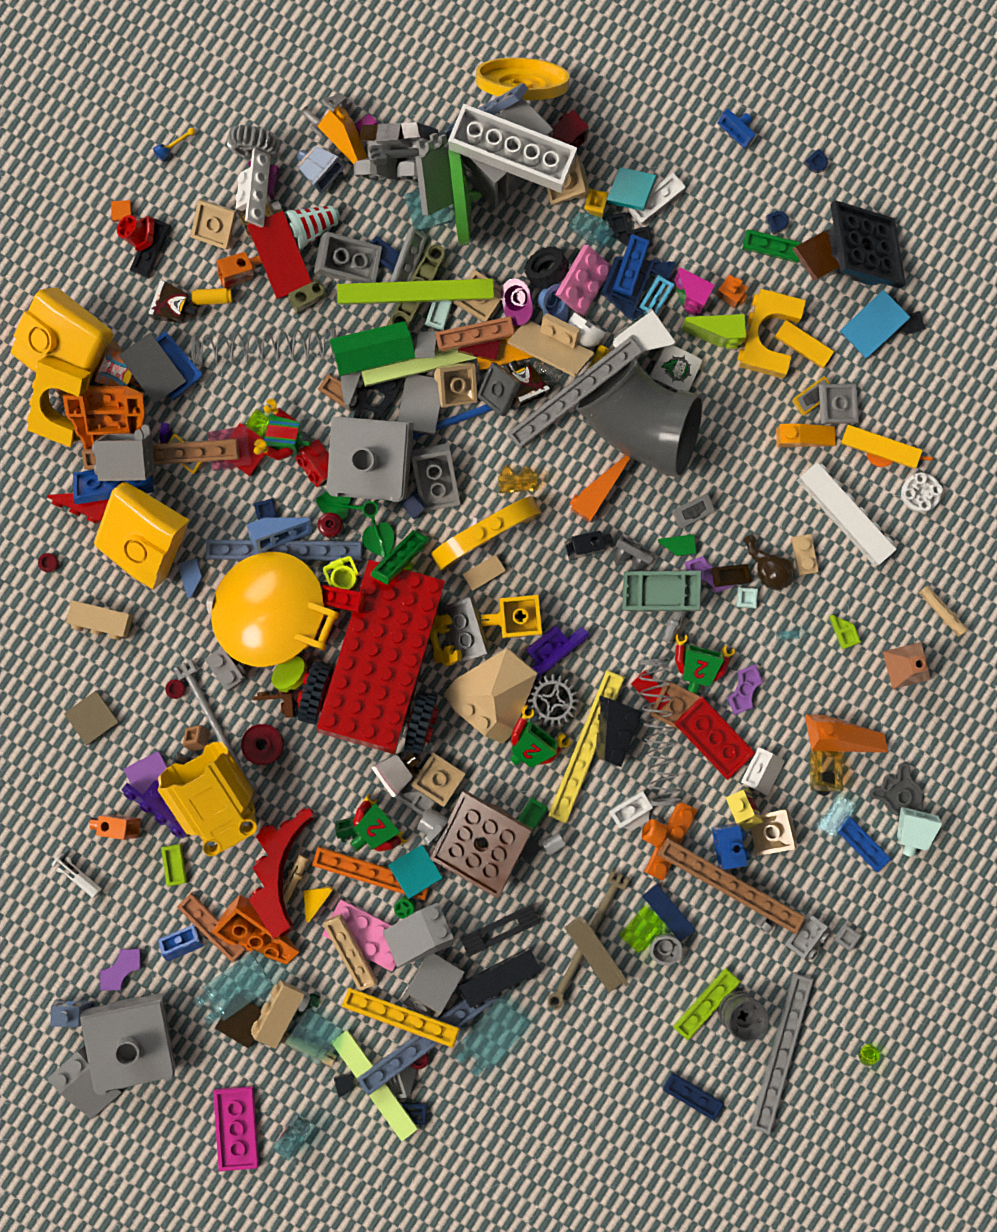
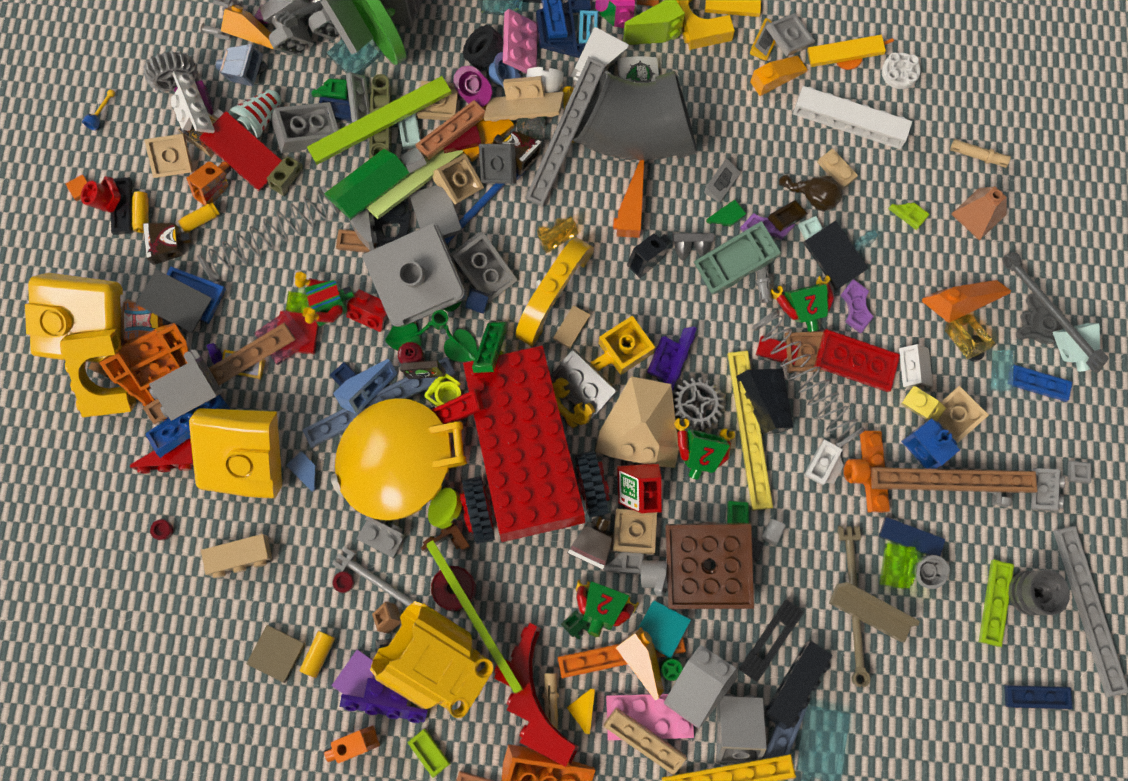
camera: 30 degrees left, 10 degrees down
none -> yellow piece [132,191,149,233]
none -> yellow piece [299,630,335,678]
none -> green tile [311,78,348,100]
none -> dark brown tile [400,360,446,379]
none -> lime tile [427,540,523,694]
none -> slope [616,627,664,701]
none -> red slope [617,464,662,513]
none -> black tile [803,220,869,290]
none -> dark grey hinge [1002,252,1109,373]

